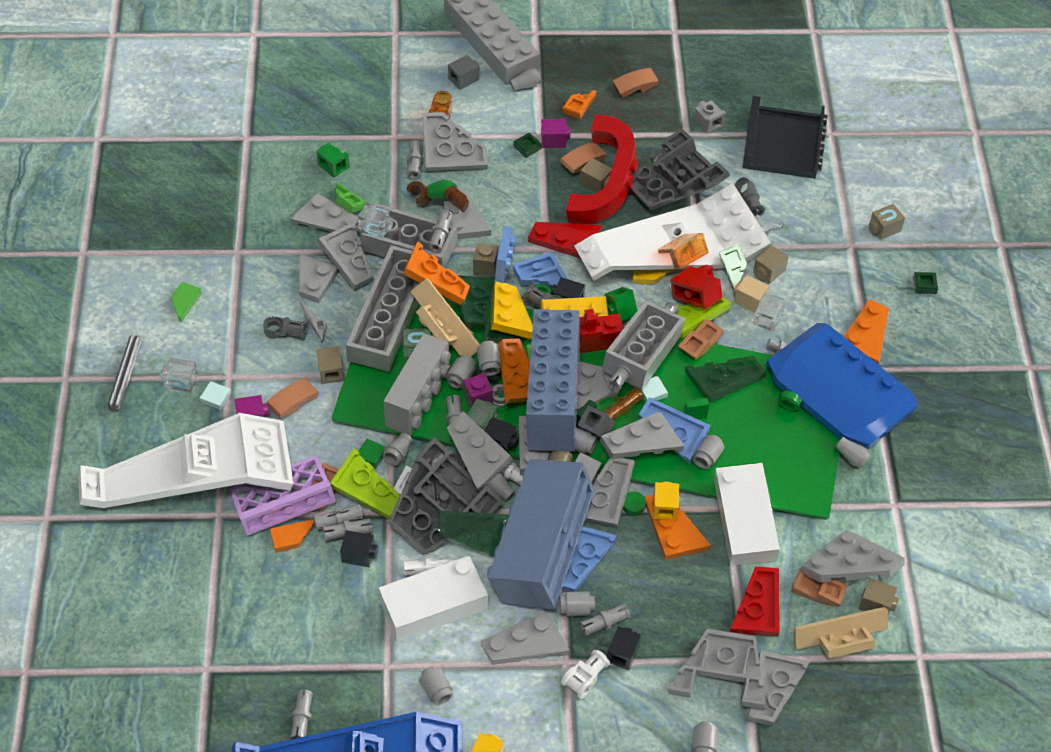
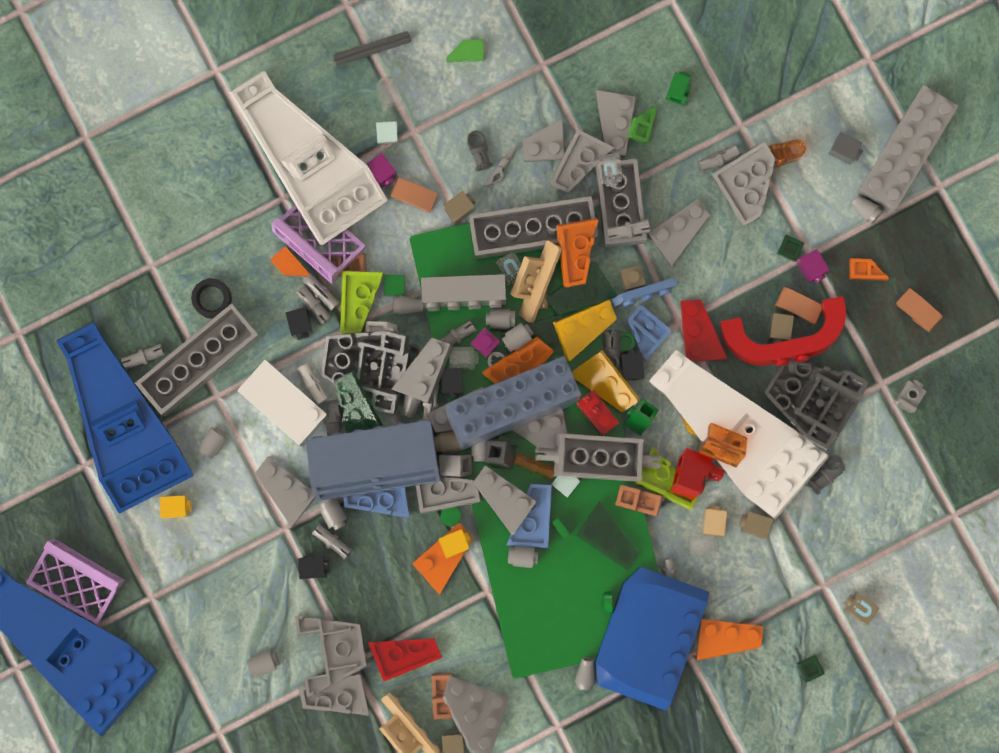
camera: 65 degrees right, 30 degrees up
reddish brown piece [406,179,469,213] -> none
white connector [561,649,610,699] -> none
white brick [714,463,780,566] -> none
tile [719,244,747,288] -> none
black panel [742,96,828,179] -> none
none -> light grey brick [135,303,261,417]
none -> black tyre [191,278,232,319]
none -> dark grey connector [323,399,344,436]

